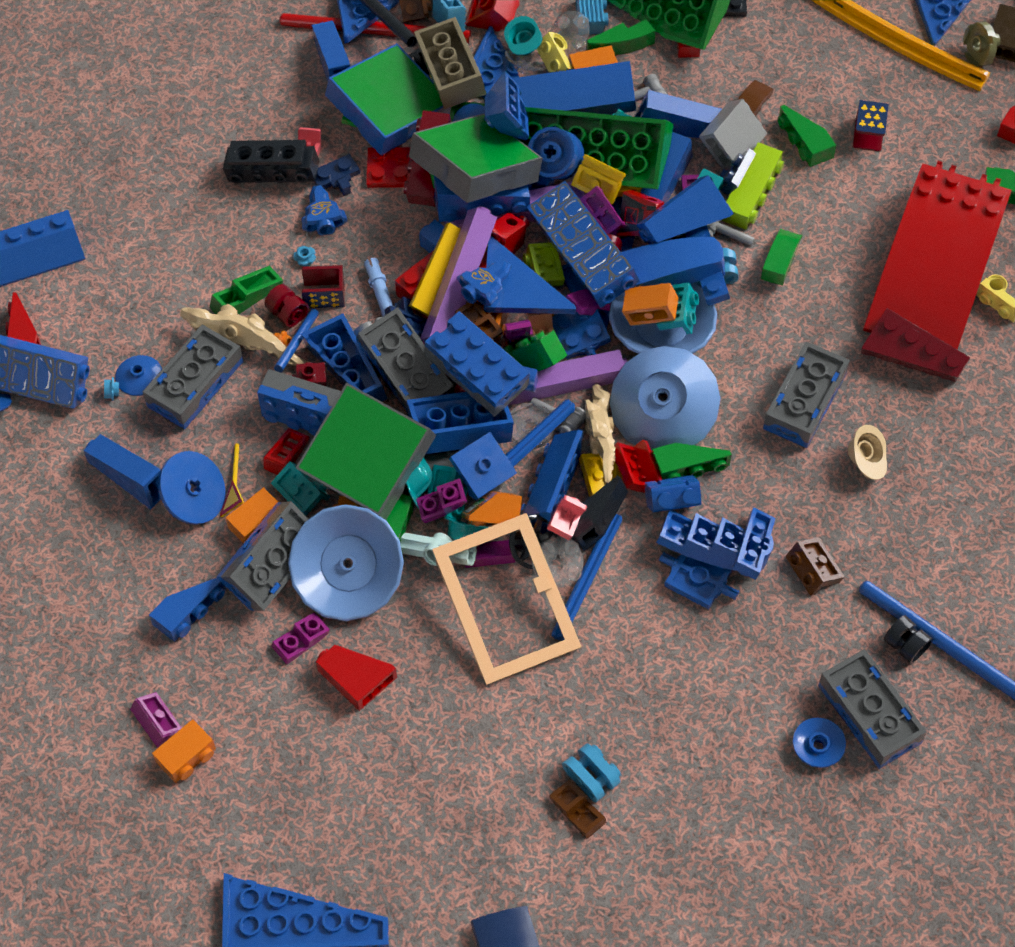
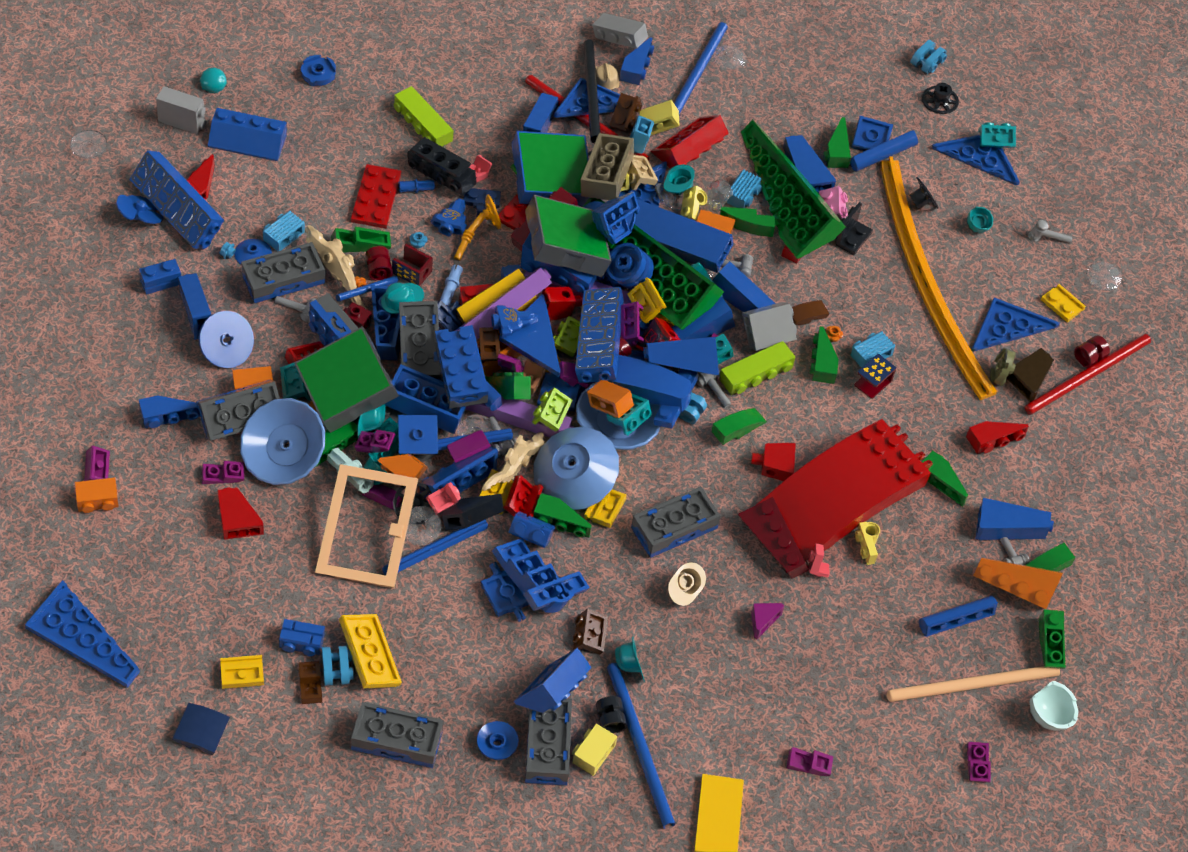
camera: 25 degrees right, 5 degrees down
yellow piece [219,443,244,517] -> none
hinge [719,148,756,196] -> none
none -> blue brick [139,259,181,295]
none -> yellow plate [220,655,264,689]
none -> dark azure brick [263,211,305,251]
none -> light grey piece [275,296,316,323]
none -> blue brick [279,619,325,656]
none -> blue plate [301,55,336,87]
none -> yellow tile [339,614,402,688]
none -> red plate [351,164,402,229]
none -> dark grey piece [351,702,444,768]
none -> teal piece [381,283,424,314]
none -> lime brick [393,86,454,147]
none -> blue axle [398,179,435,193]
none -> magenta slope [447,430,490,463]
none -> light orange dish [454,194,501,261]
none -> blue slope [514,648,592,713]
none -> lime bracket [532,387,573,432]
none -> light yellow brick [572,724,617,776]
none -> yellow plate [584,489,626,528]
none -> teal piece [615,636,645,683]
none -> tan bracket [627,155,658,191]
none -> red torso [751,443,796,481]
none -> magenta slope [751,603,785,639]
none -> coral bracket [808,544,830,577]
none -> orange plate [826,326,843,342]
none -> dark azure brick [850,331,895,368]

